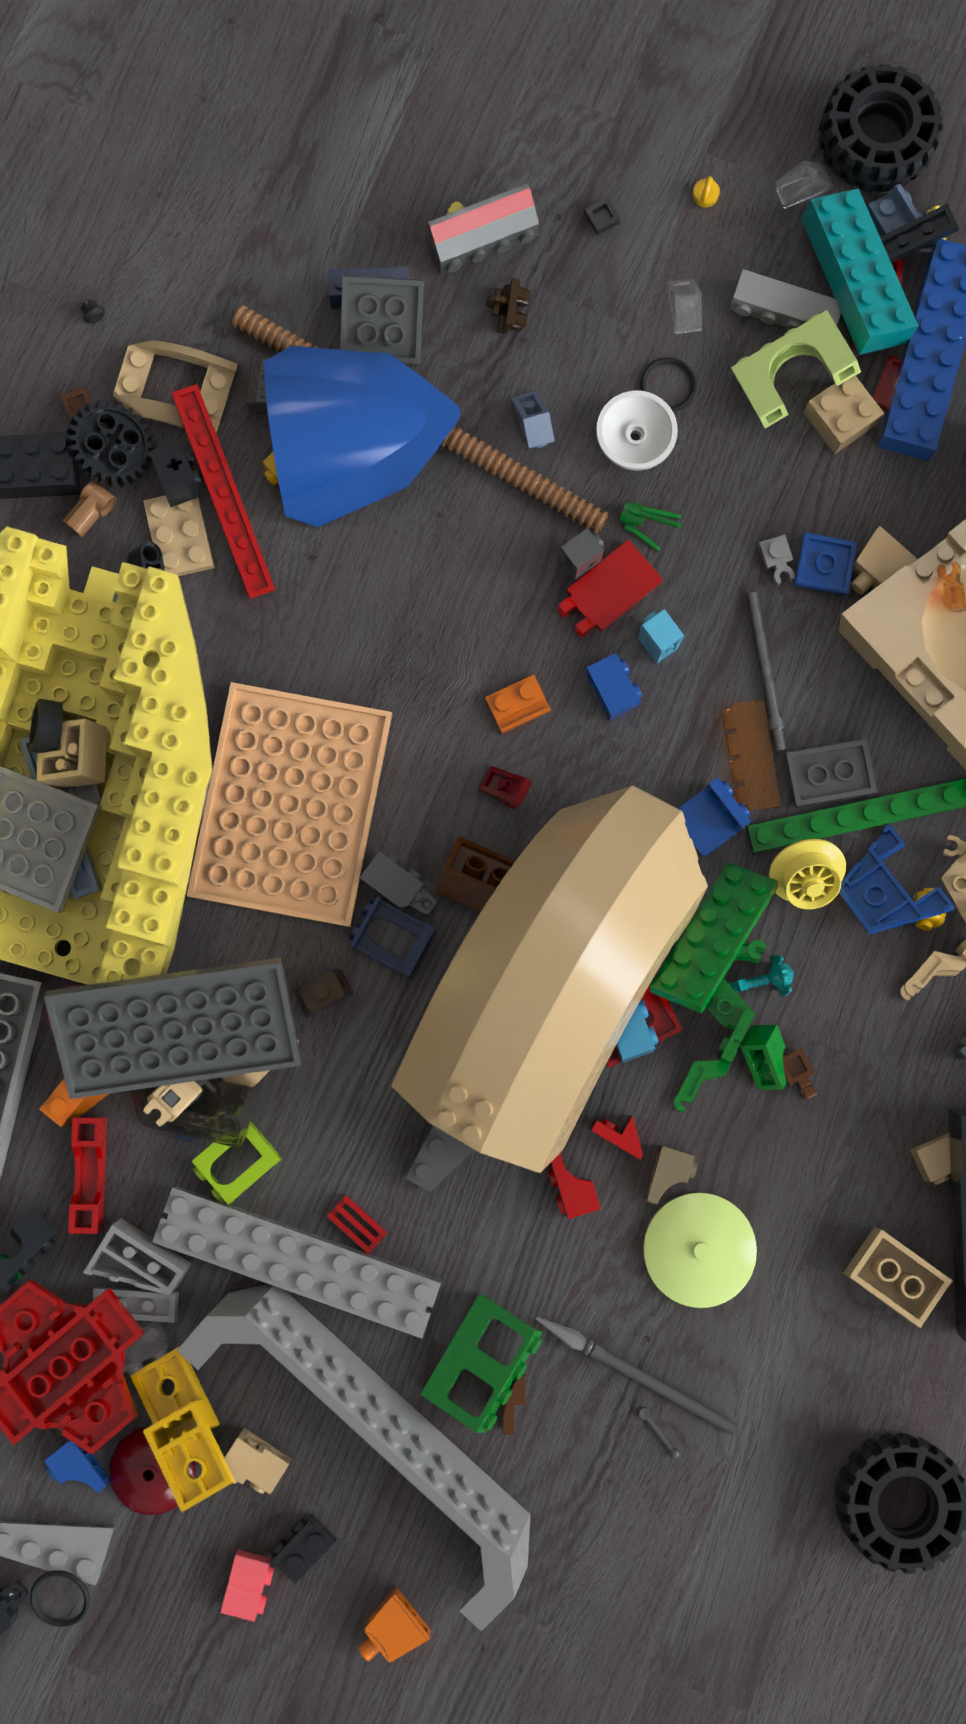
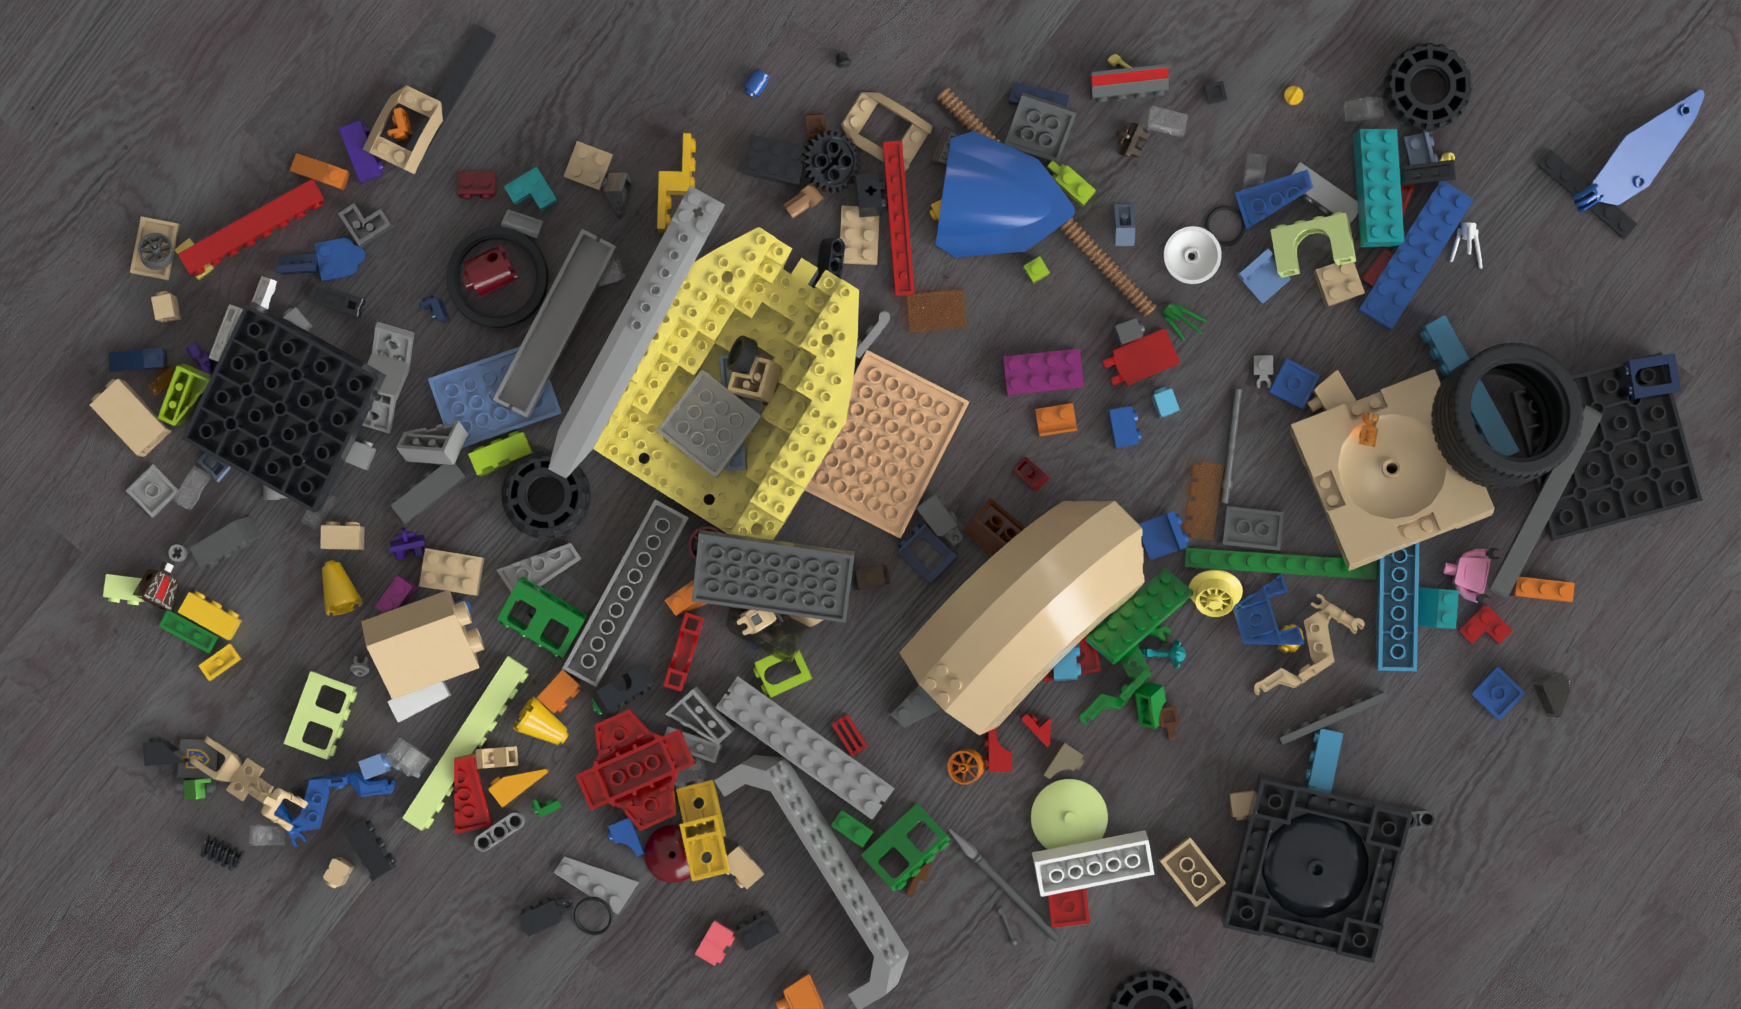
camera: 20 degrees right, 5 degrees up
none -> green brick [831,809,874,848]
none -> light grey plate [856,311,890,359]
none -> clear orange tile [906,289,967,333]
none -> orange wheel [947,748,984,785]
none -> magenta brick [1003,349,1084,396]
none -> lime brick [1023,256,1050,284]
none -> white brick [1032,830,1154,897]
none -> lime hinge [1047,160,1096,207]
none -> red plate [1048,888,1090,928]
none -> clear panel [1146,106,1188,137]
none -> blue wing [1235,169,1313,229]
none -> medium blue bracket [1237,249,1291,304]

